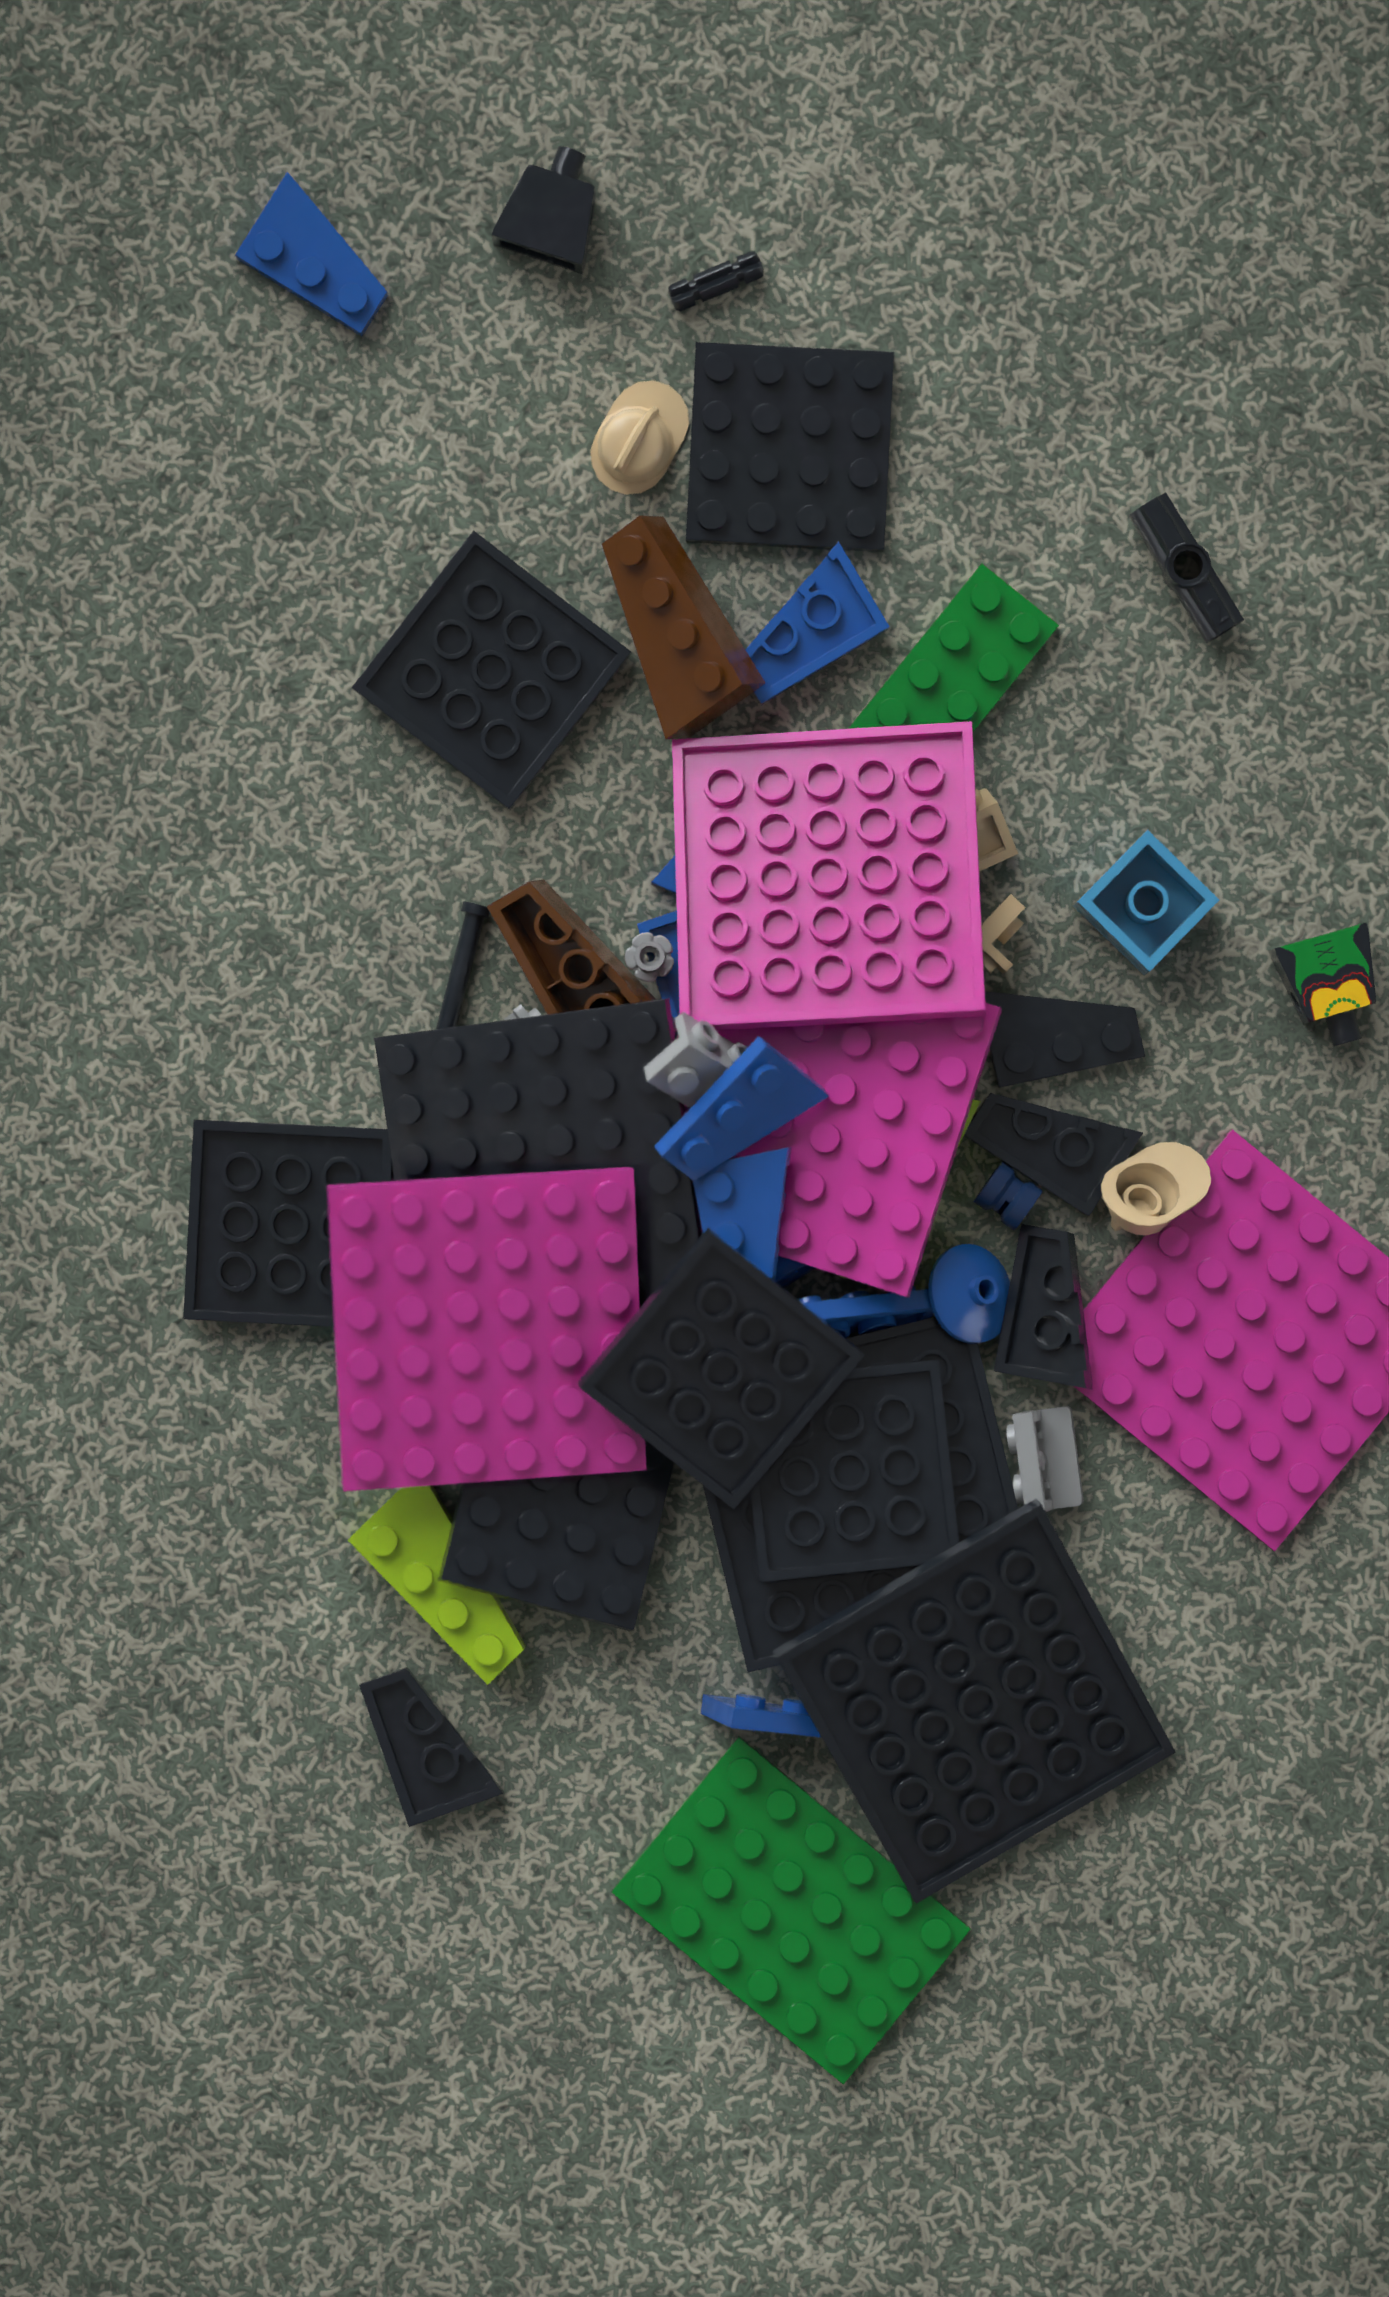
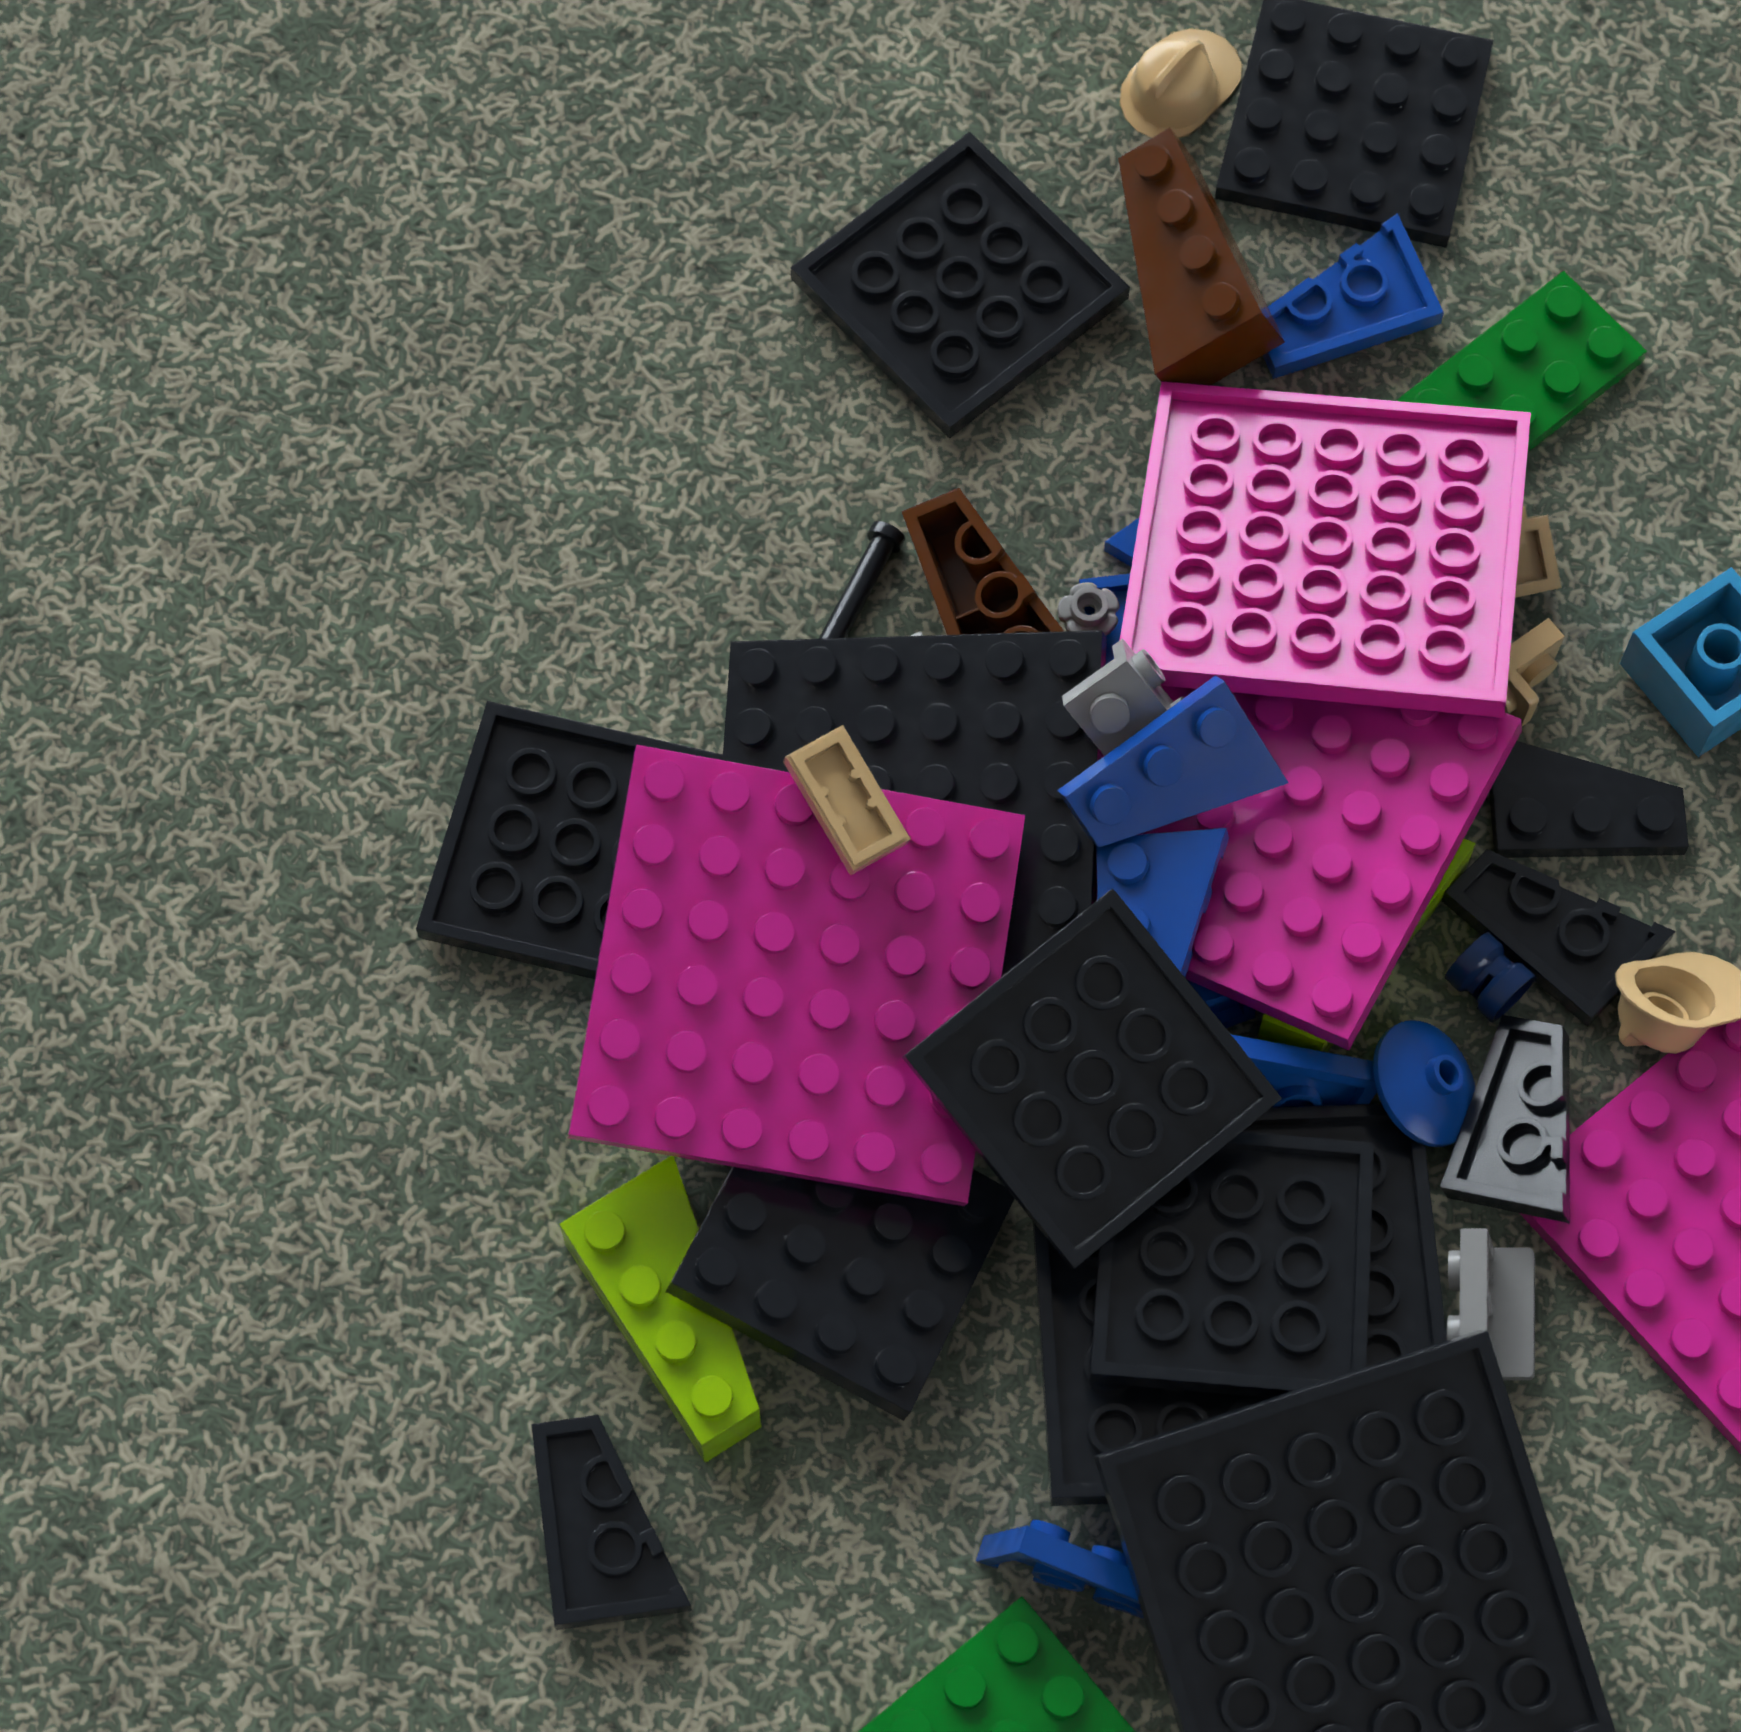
camera: 10 degrees right, 20 degrees down
none -> tan plate [783,725,910,876]

